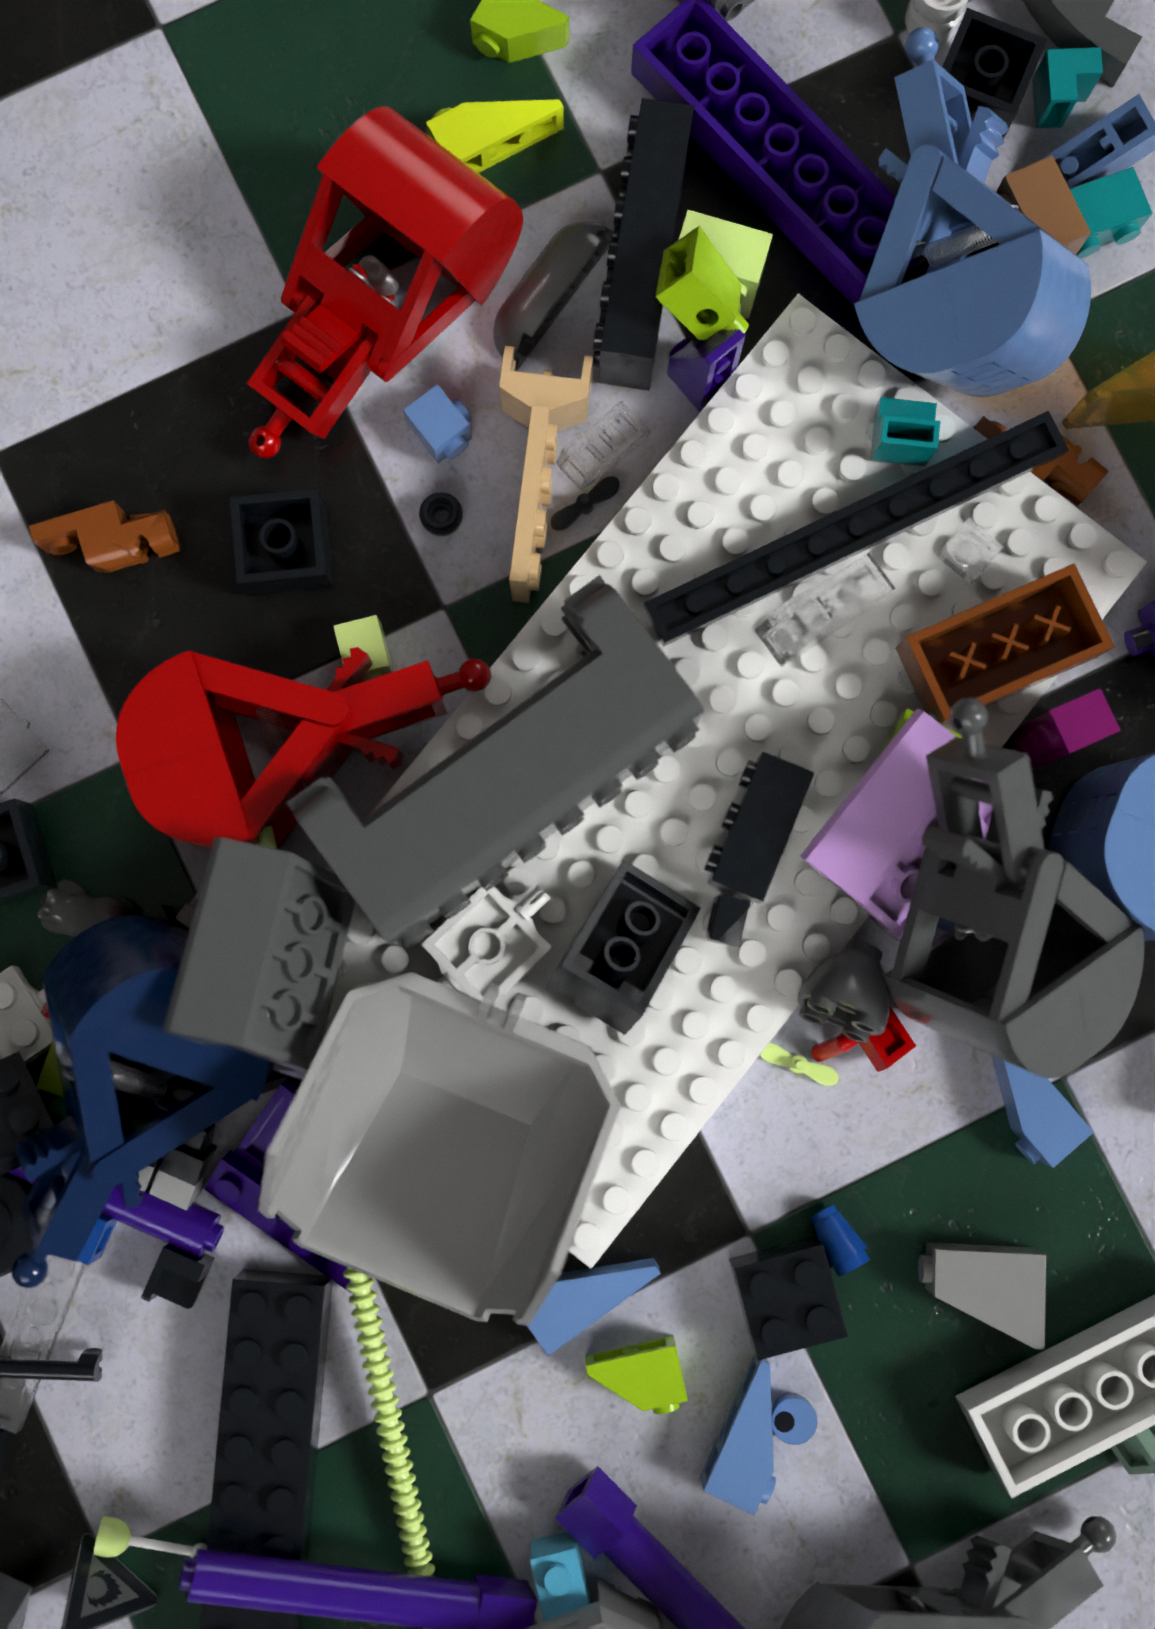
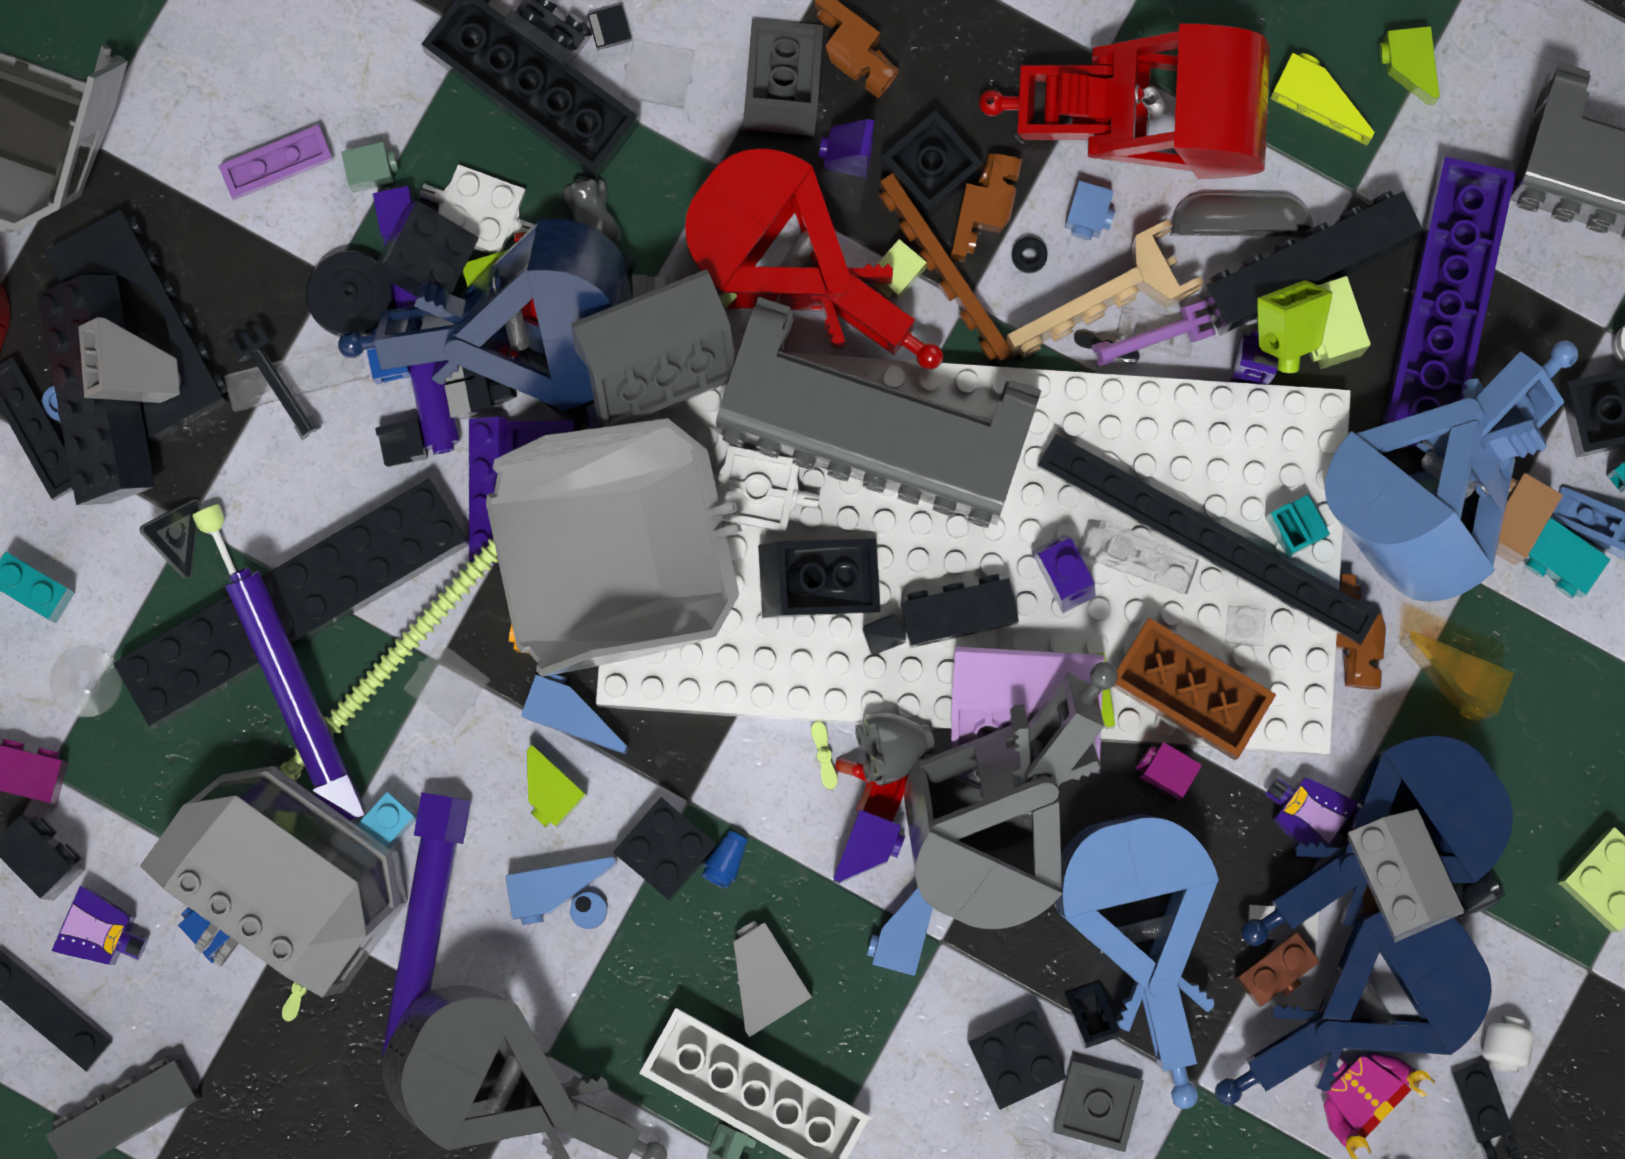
camera: 60 degrees right, 0 degrees up
none -> clear piece [403,641,490,727]
none -> dark grey slope [742,19,823,136]
none -> dark purple slope [819,119,874,178]
none -> dark purple slope [833,810,906,884]
none -> dark orange plate [878,173,1013,366]
none -> dark orange plate [950,154,1022,262]
none -> dark purple torso [1031,535,1096,613]
none -> medium lavender hinge [1092,300,1216,367]

